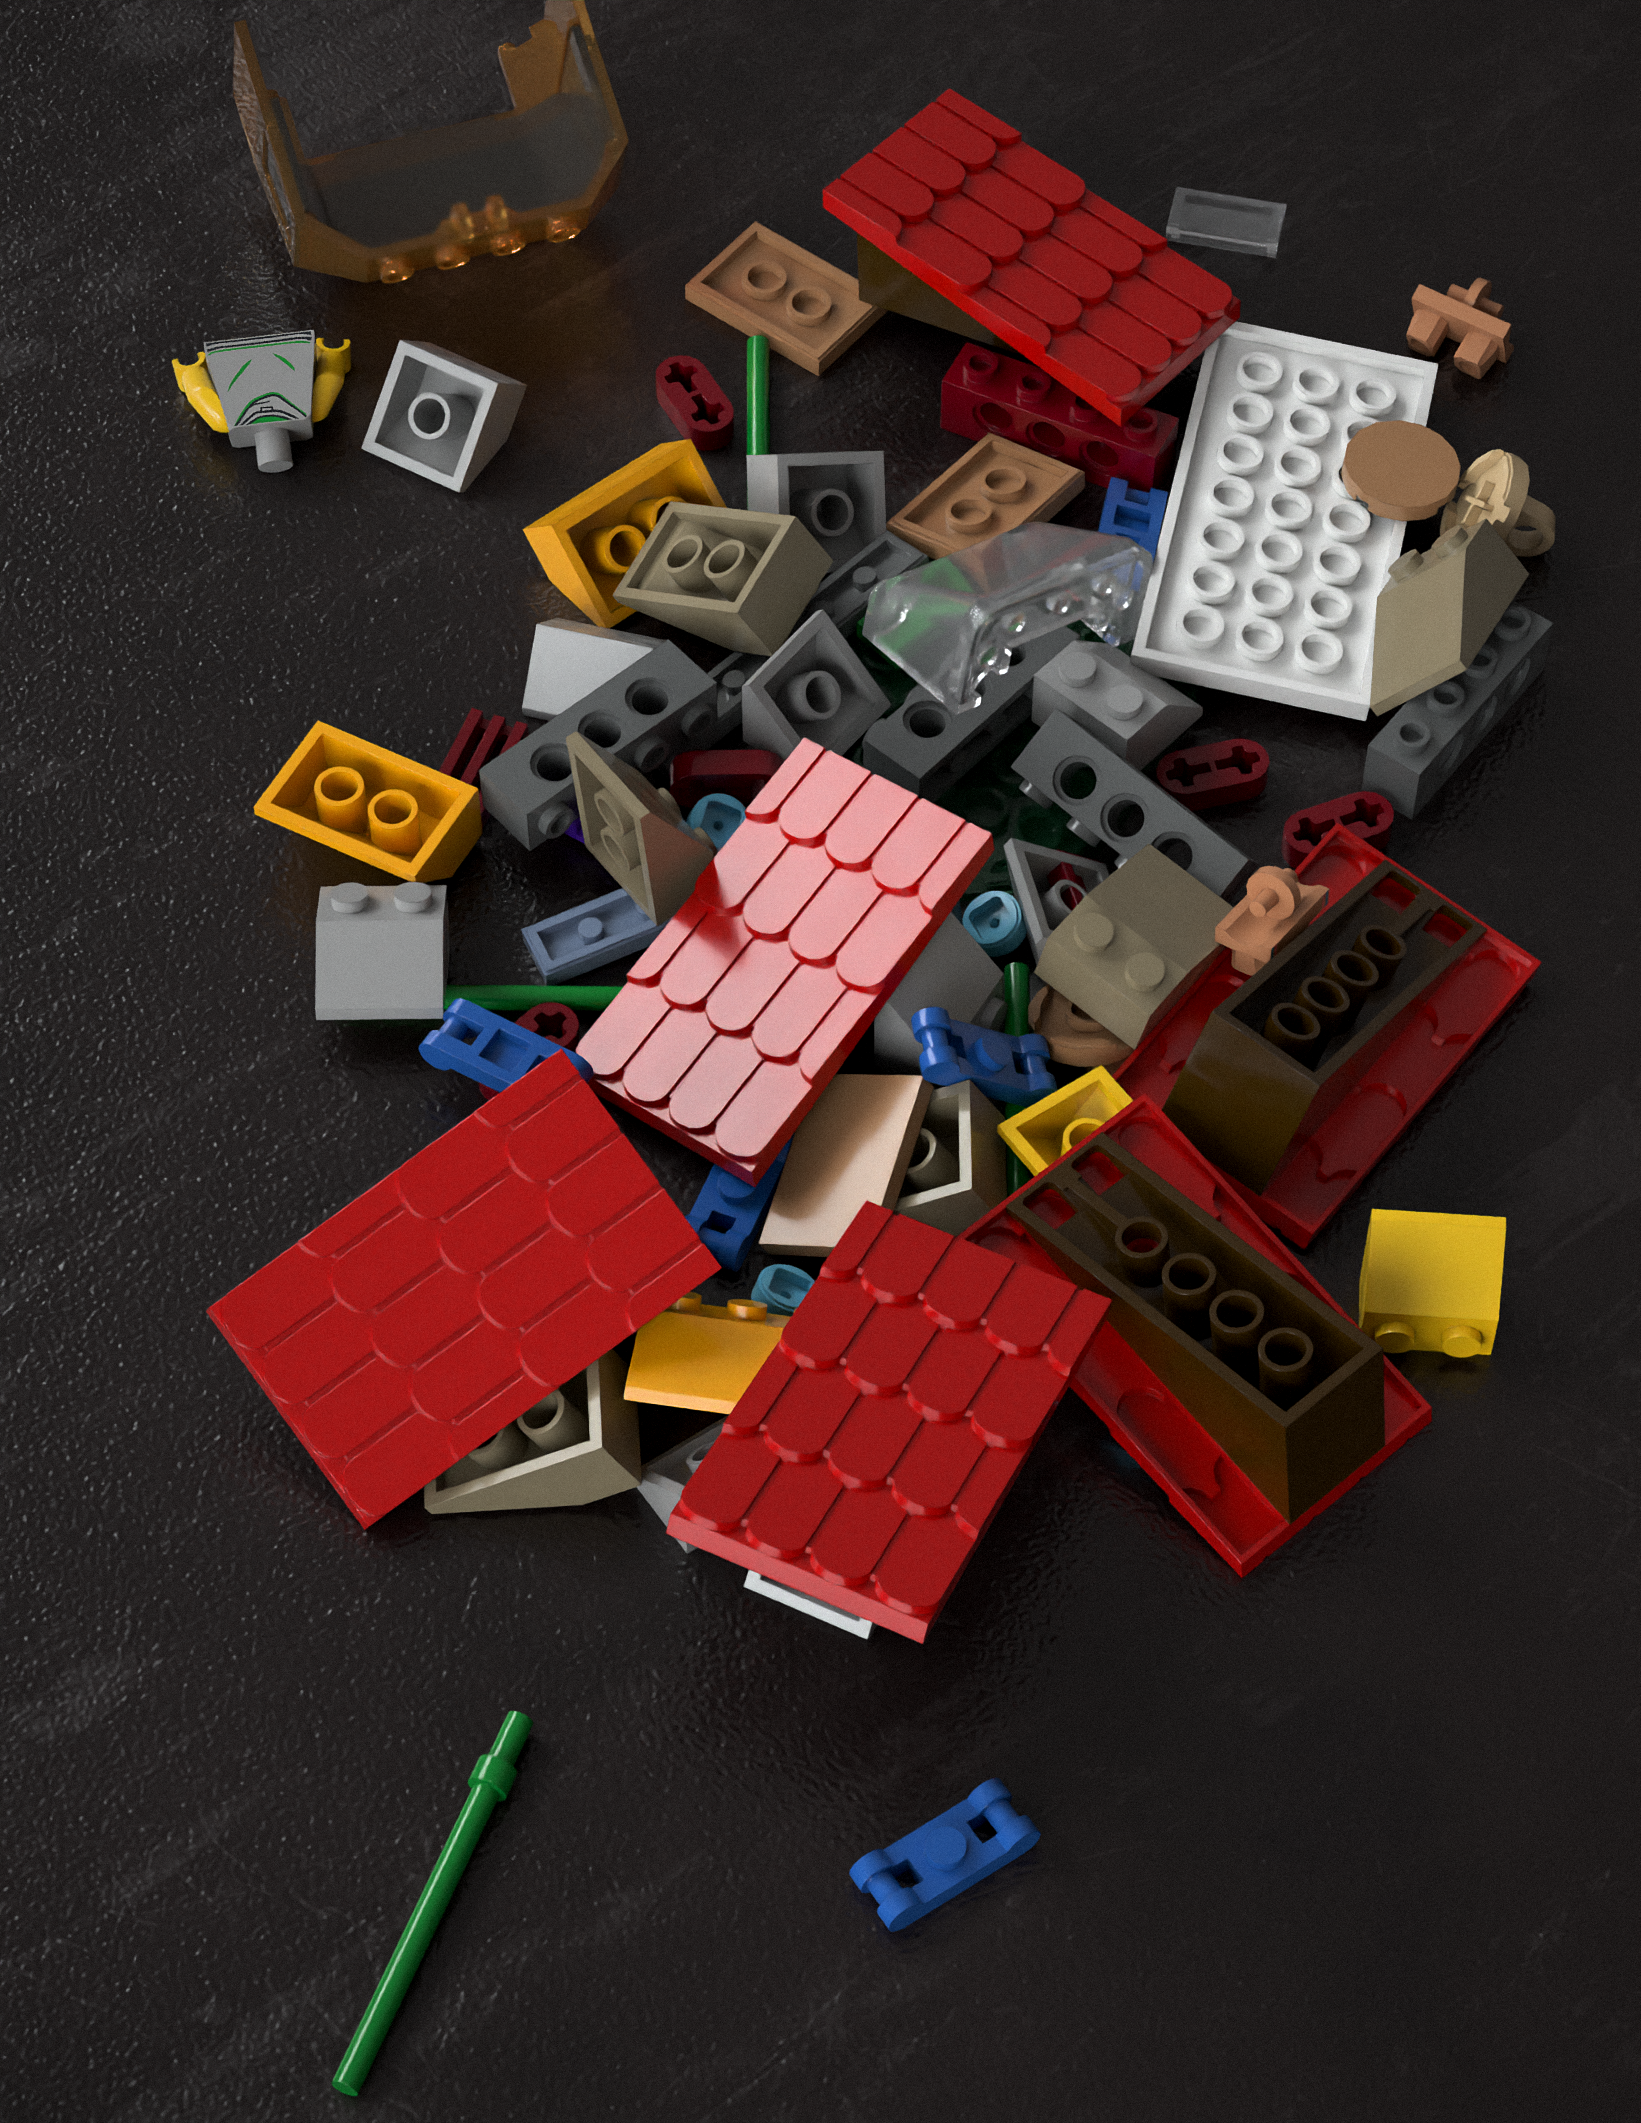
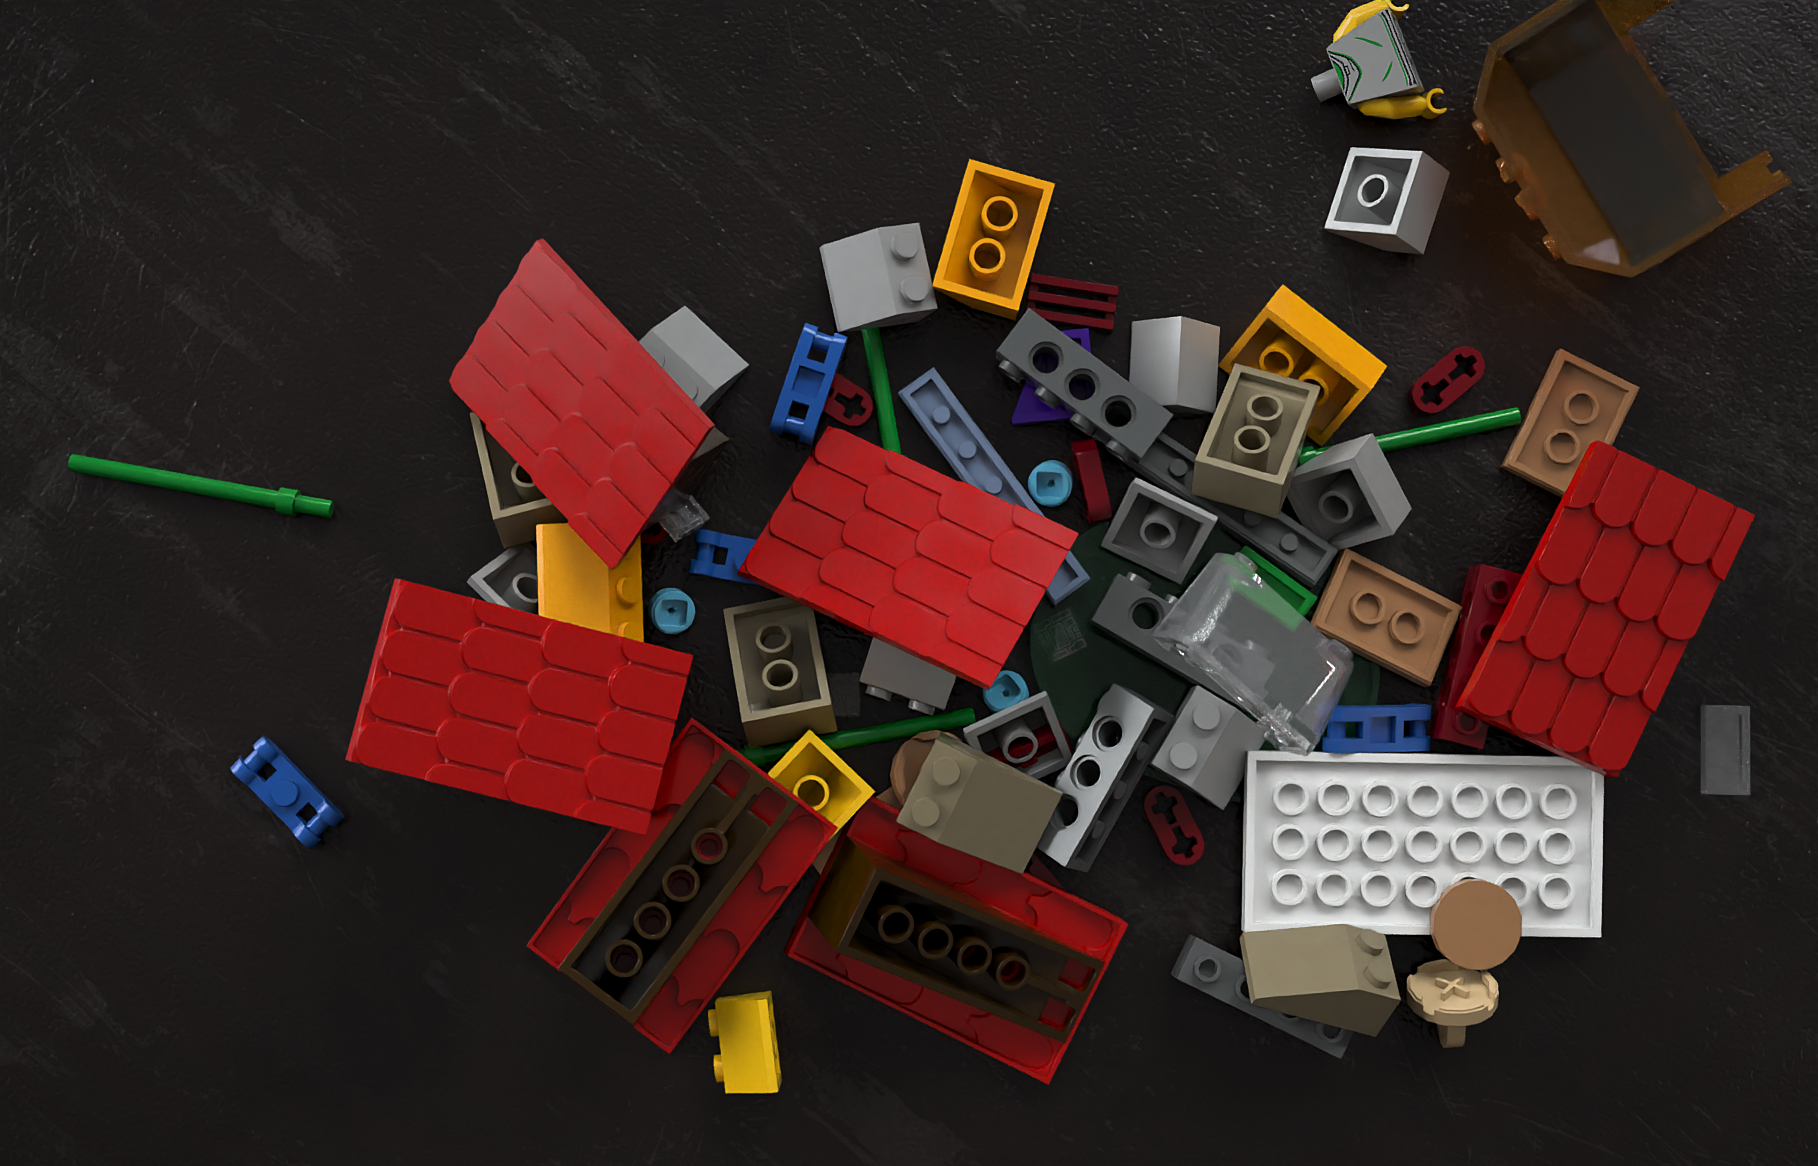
camera: 70 degrees right, 30 degrees up
dark tan slope [566,731,718,926] -> none
medium nougat tile [758,1074,934,1257] -> none
blue plate [911,1007,1058,1108] -> none
nougat hips [1215,866,1329,976] -> none
dark red beam [1281,791,1394,869] -> none
nougat hips [1406,277,1514,379] -> none

